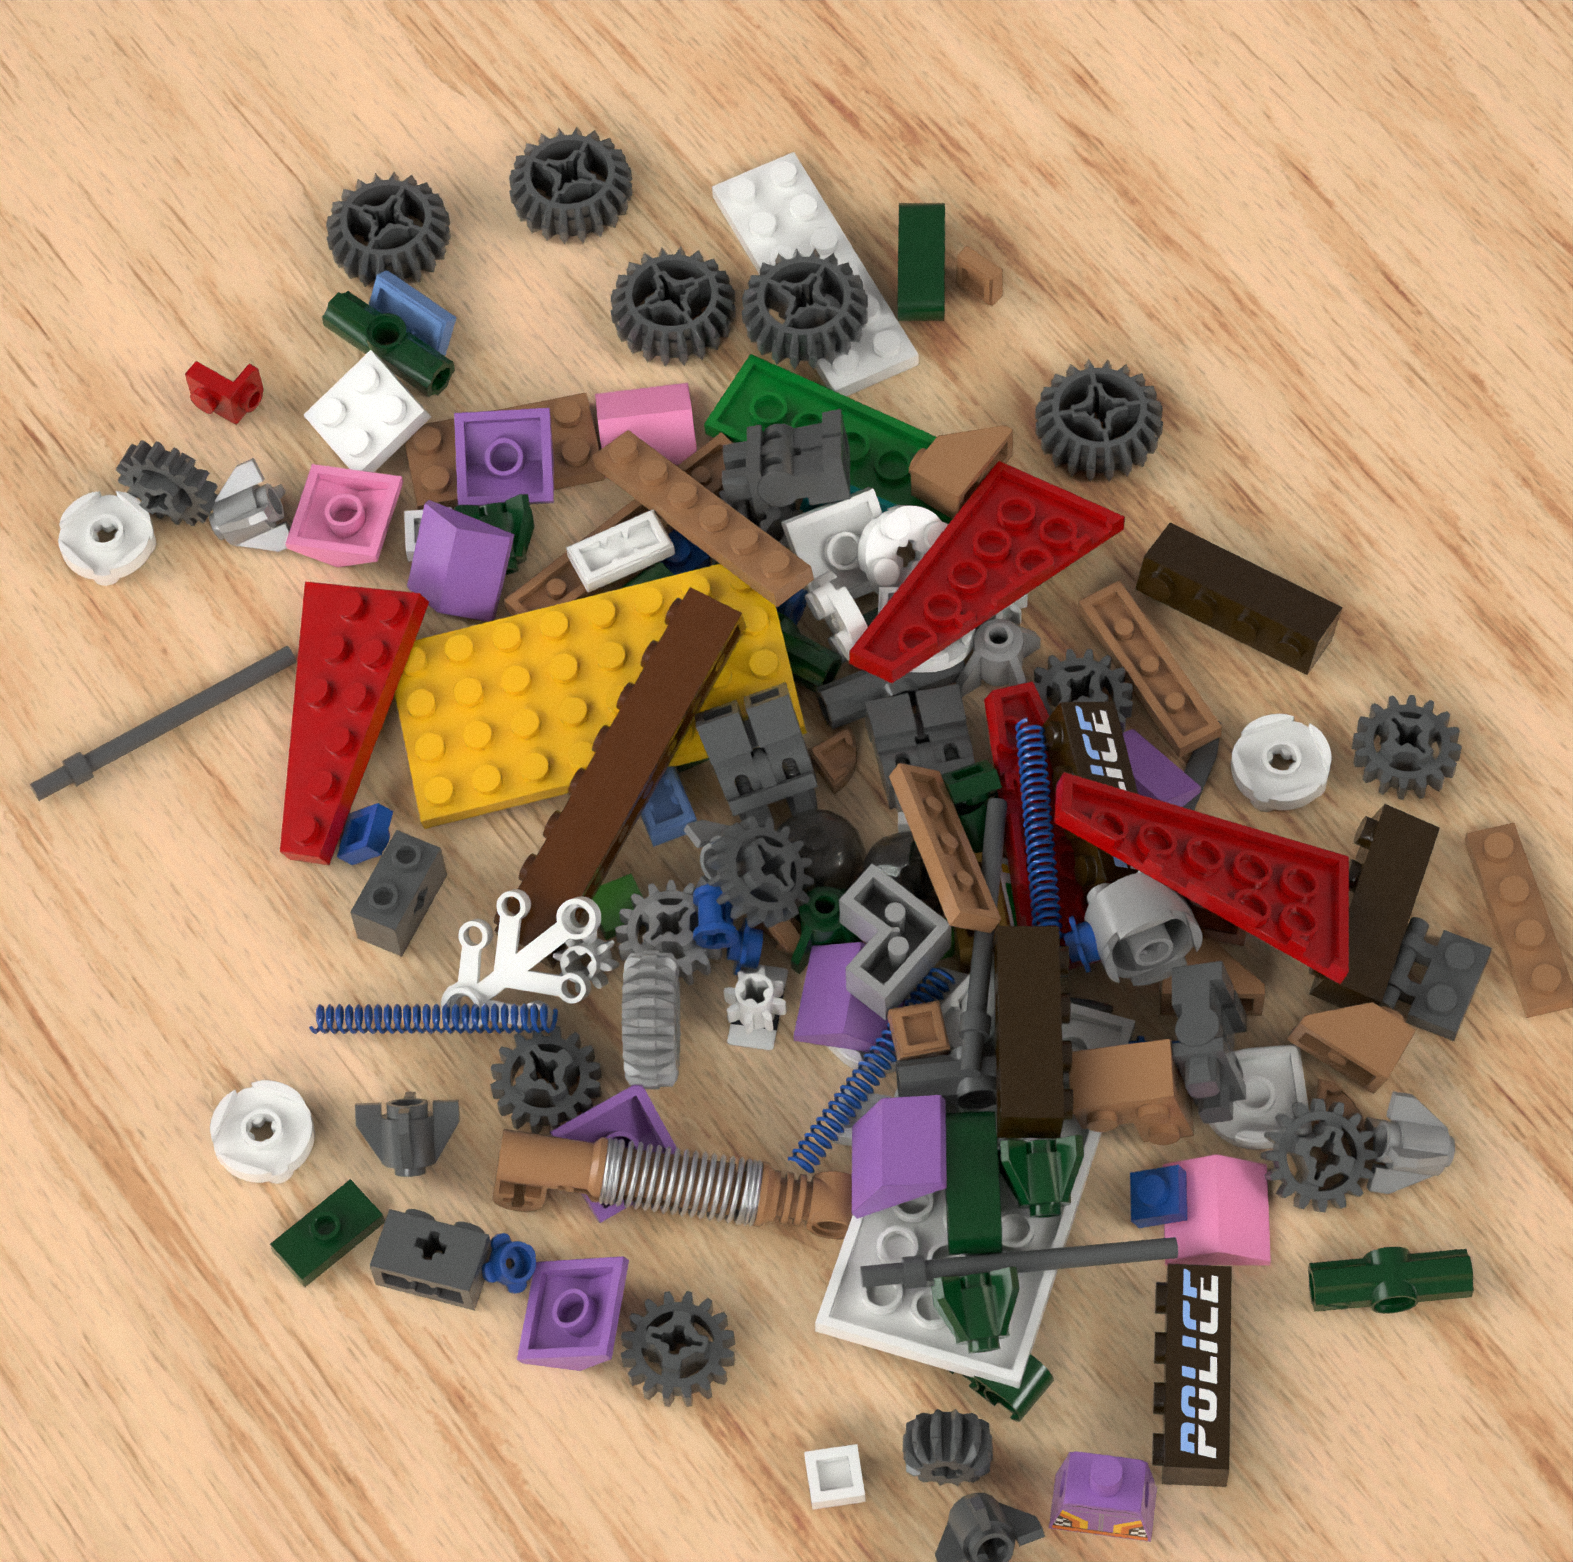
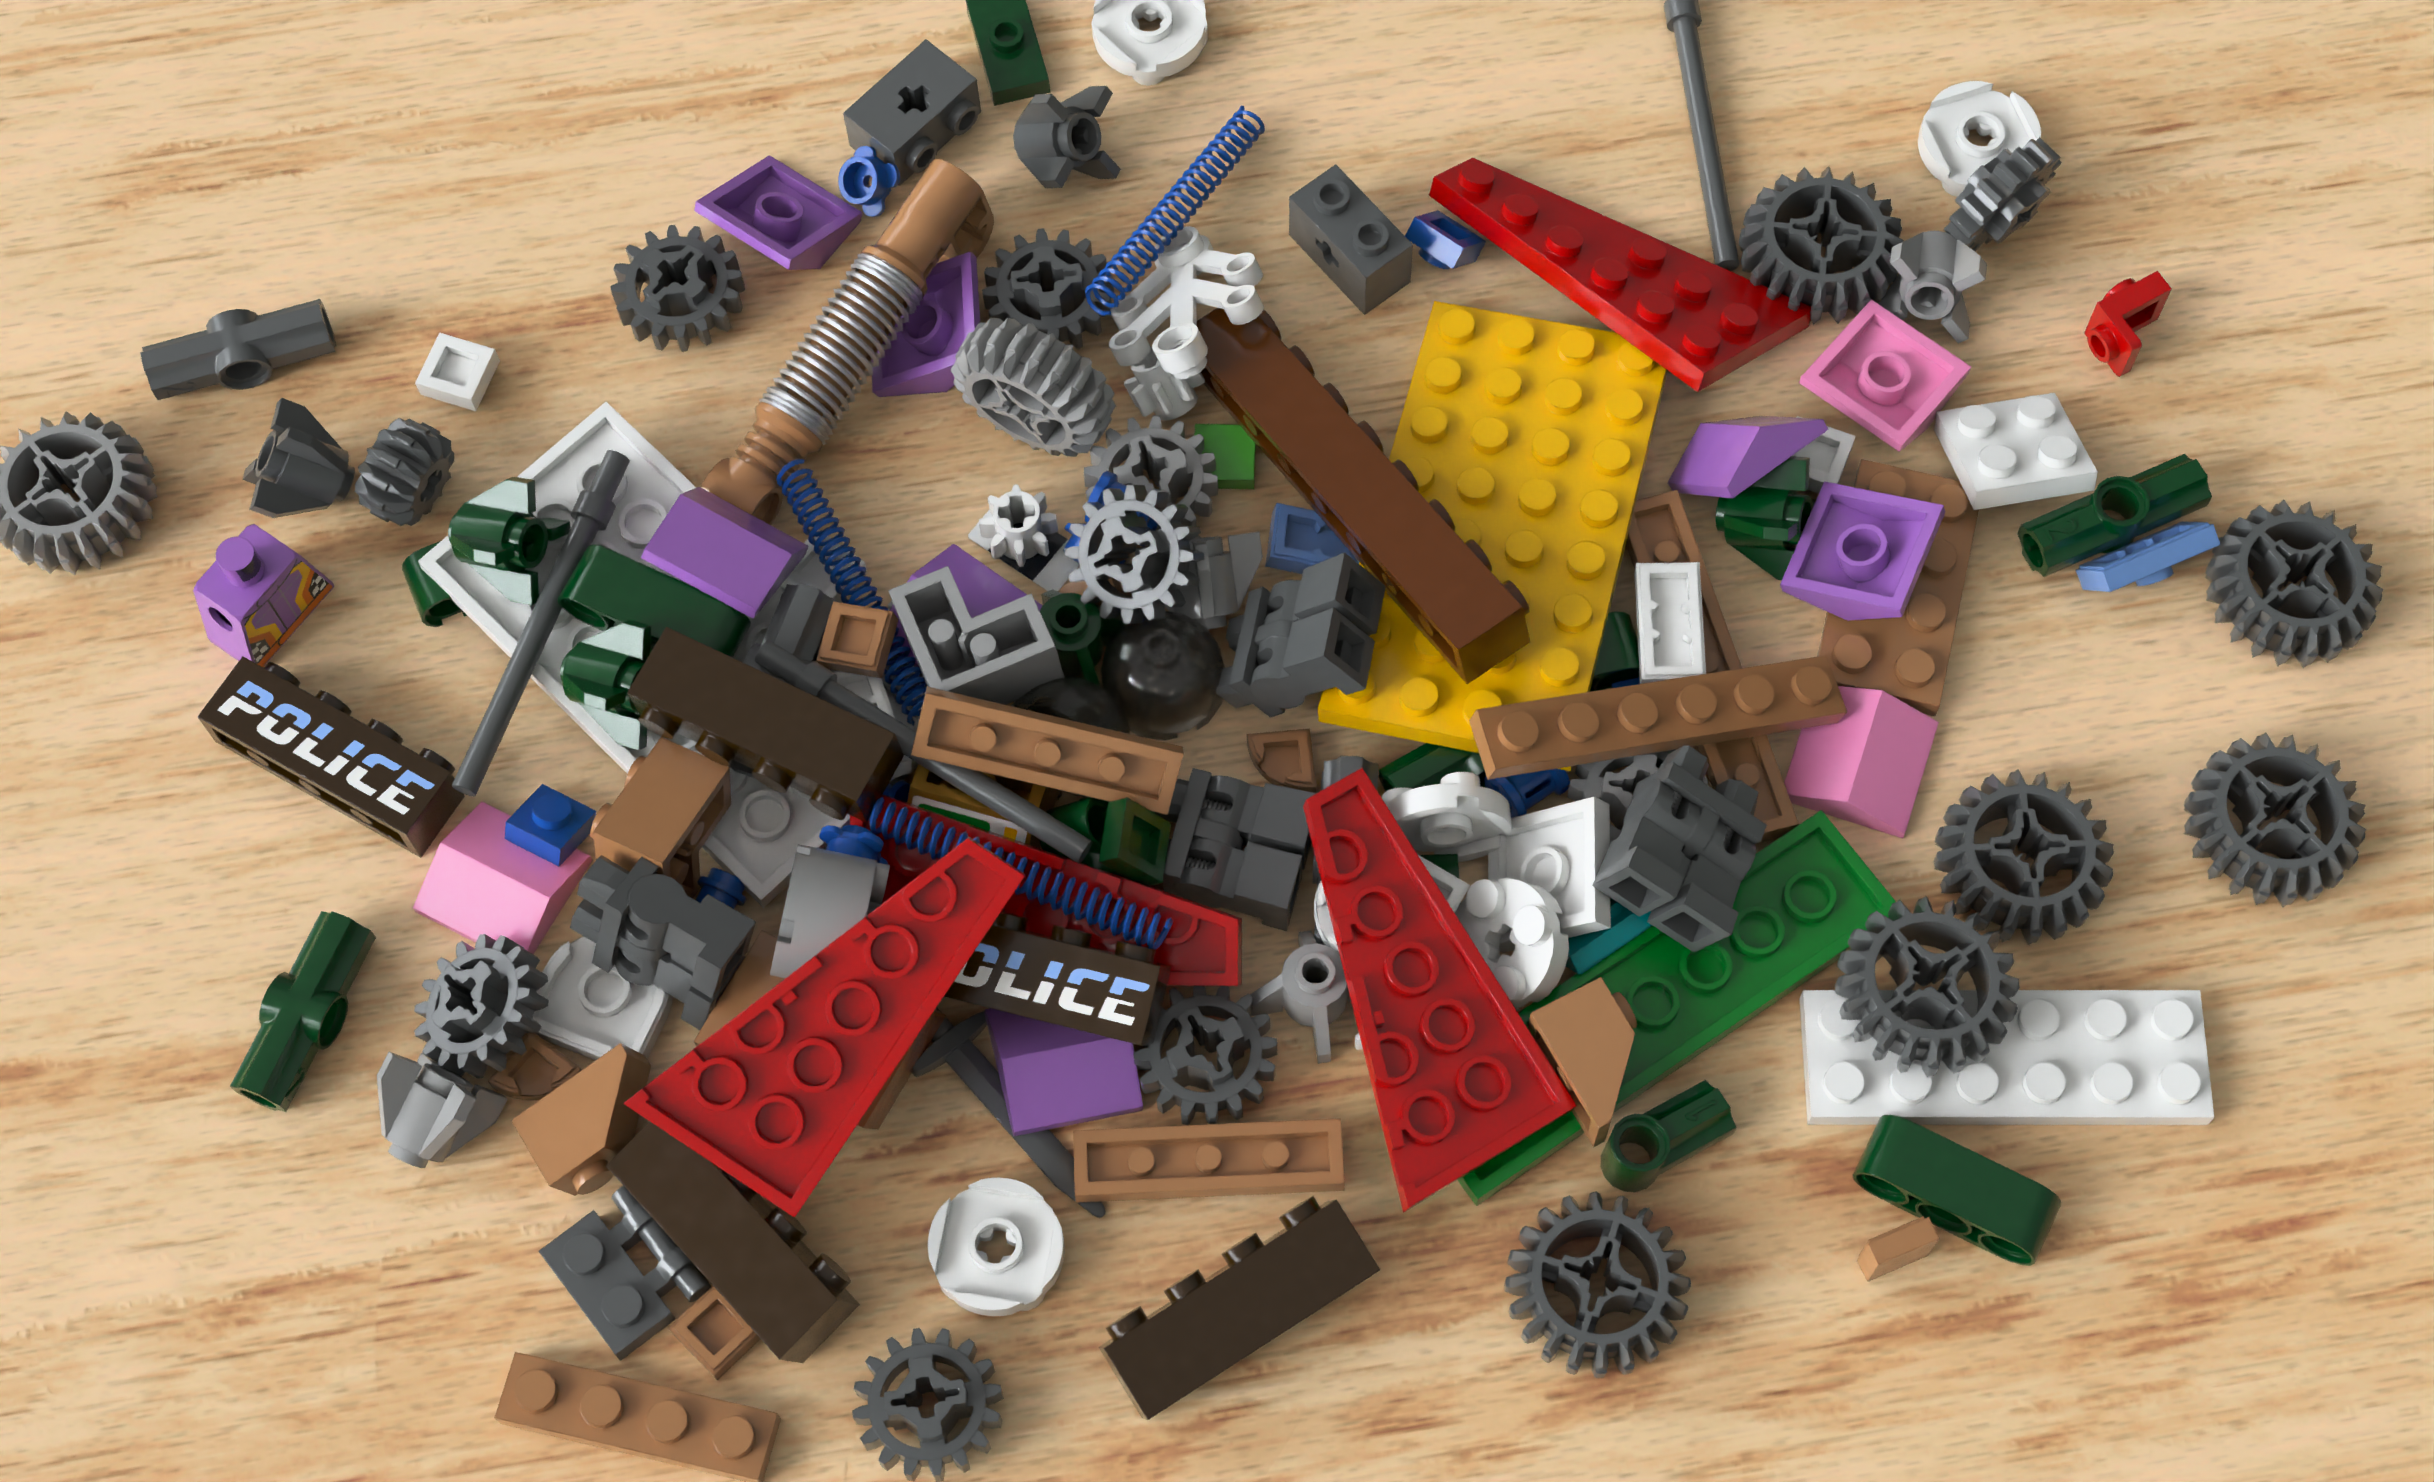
camera: 115 degrees right, 5 degrees up
none -> medium nougat tile [668,1286,760,1380]
none -> dark green piece [1600,1080,1737,1192]
none -> dark grey gear [1739,166,1904,325]

